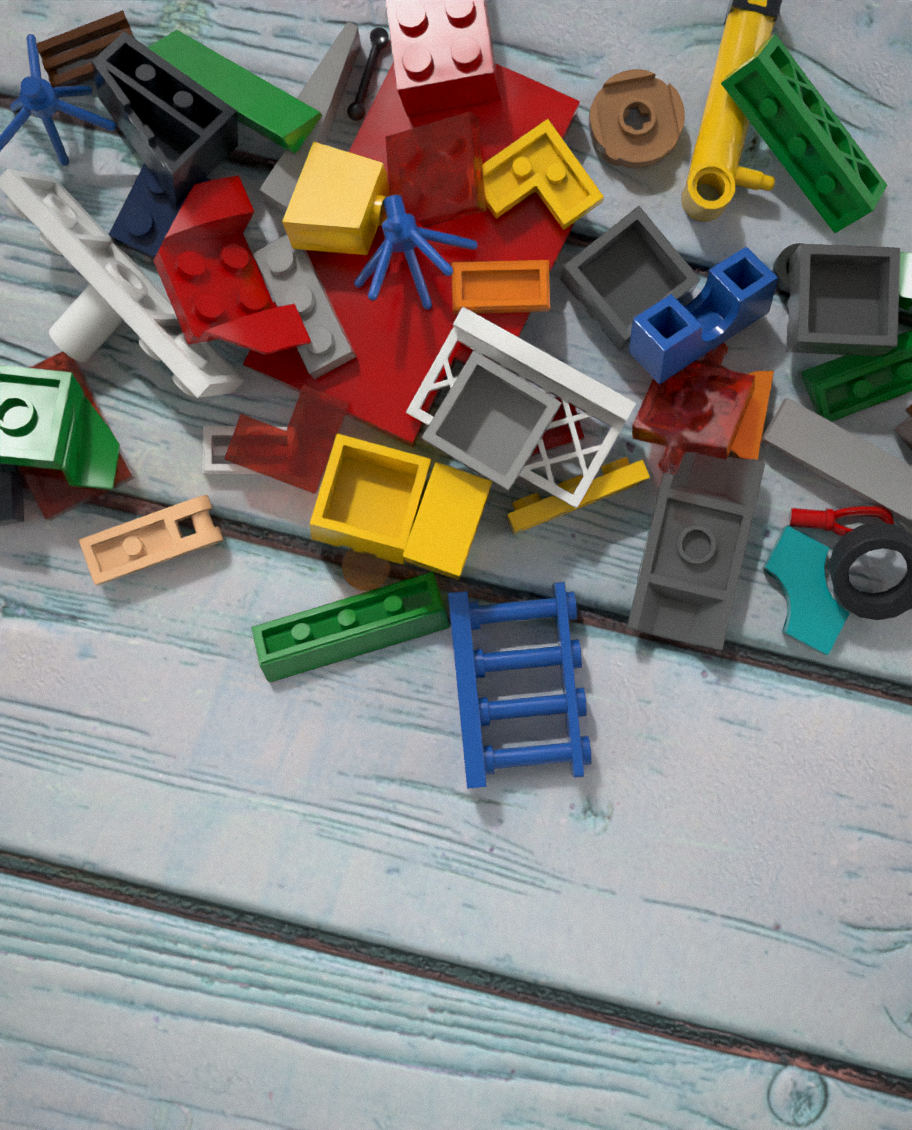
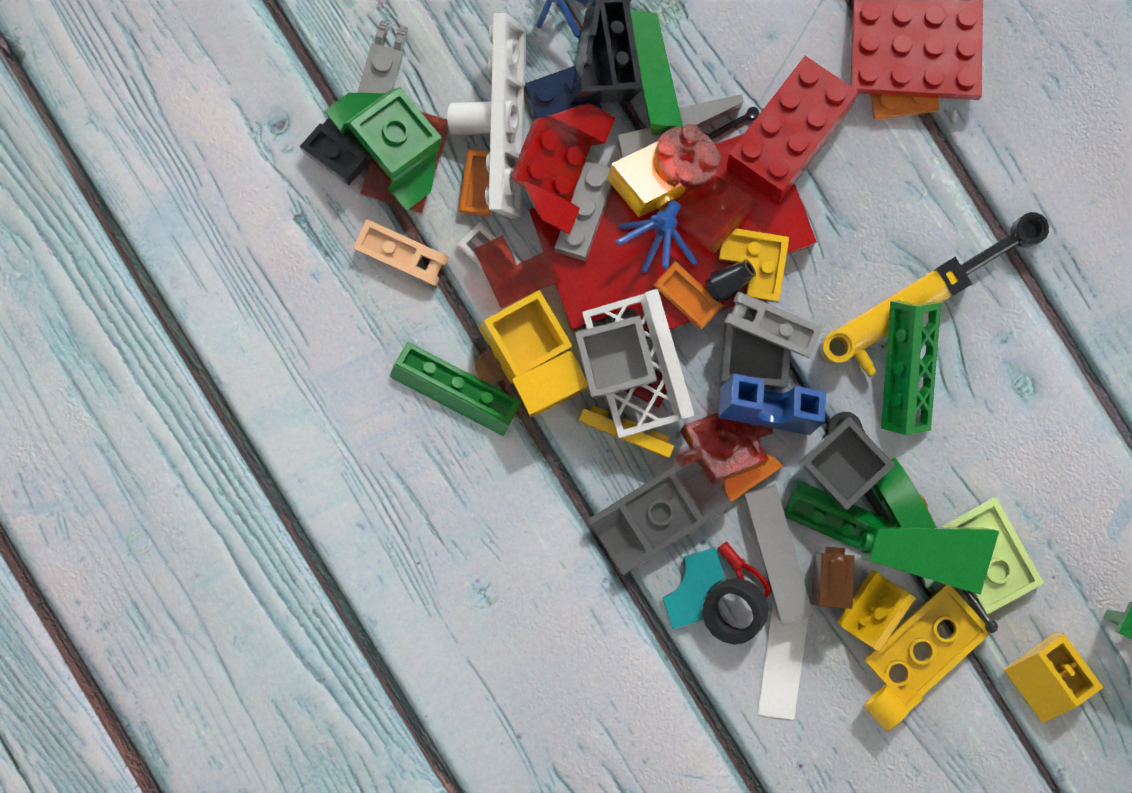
camera: 40 degrees right, 0 degrees up
blue fence [448,582,592,789] -> none
medium nougat plate [588,69,685,168] -> none
none -> orange tile [458,148,491,217]
none -> clear red plate [653,124,721,190]
none -> black cone [705,259,756,302]
none -> light grey plate [724,292,823,359]

